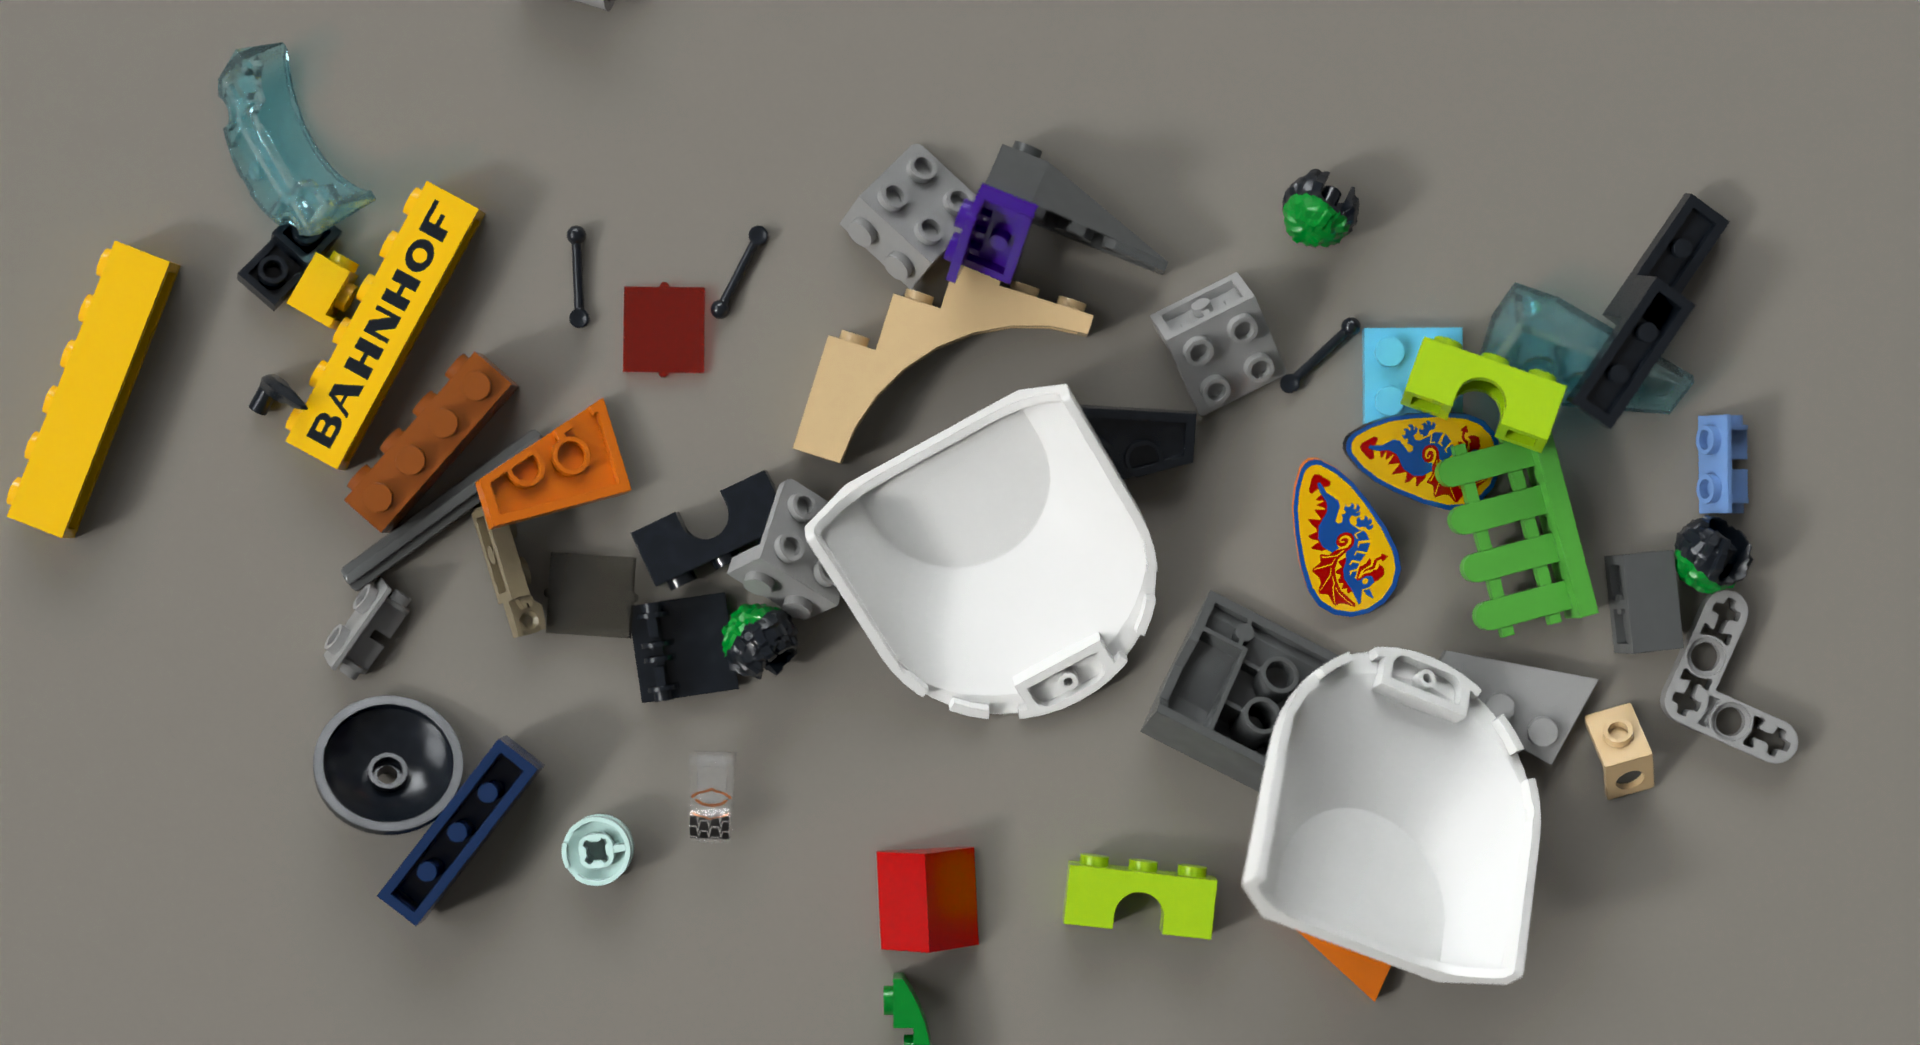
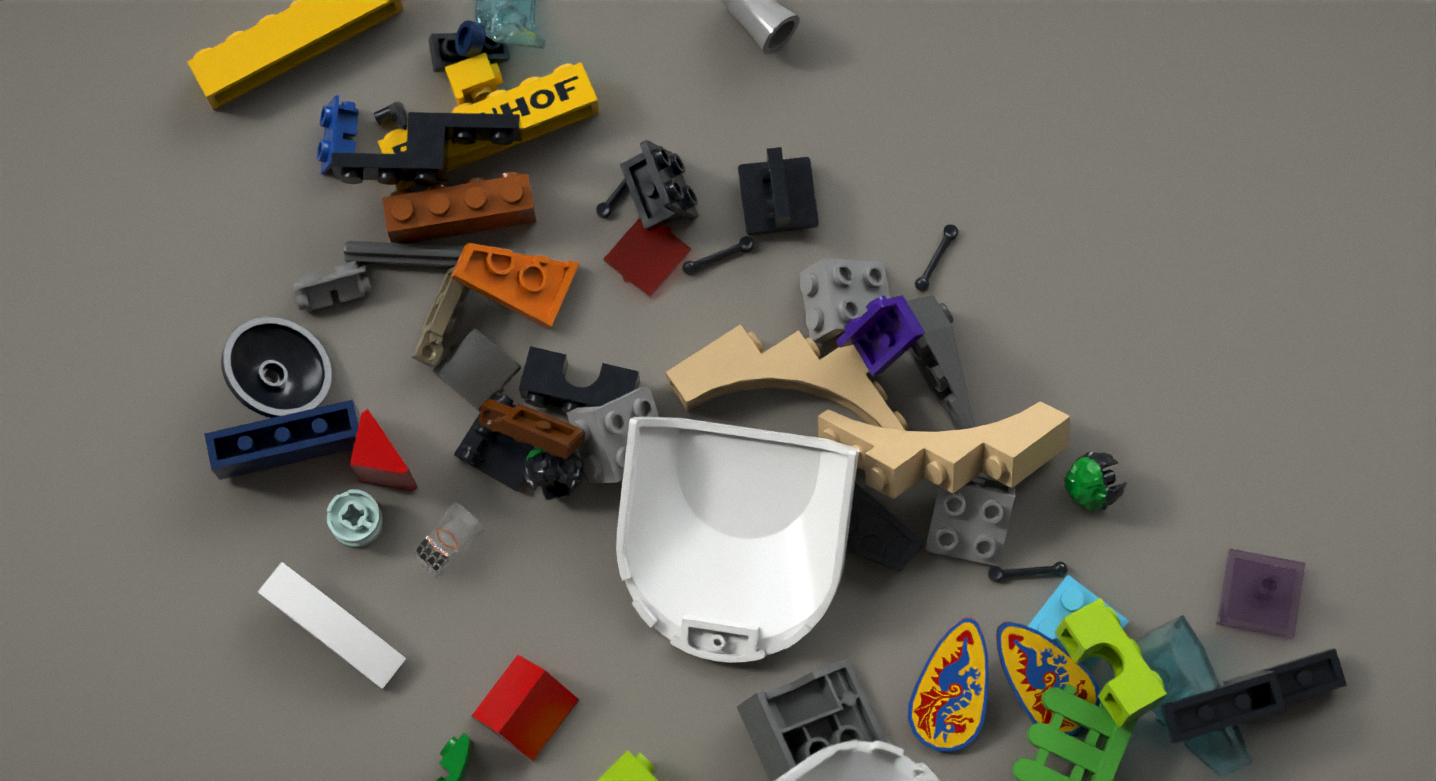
camera: 35 degrees right, 15 degrees down
none -> white slope [257,562,406,689]
none -> blue hinge [317,95,359,175]
none -> black bracket [331,112,522,186]
none -> red slope [350,409,418,491]
none -> dark blue tile [455,20,485,58]
none -> reddish brown hinge [479,398,585,459]
none -> black bracket [620,140,699,232]
none -> black bracket [738,147,819,235]
none -> tan arch [818,401,1070,499]
none -> black hinge [915,224,958,291]
none -> clear purple tile [1216,548,1305,639]

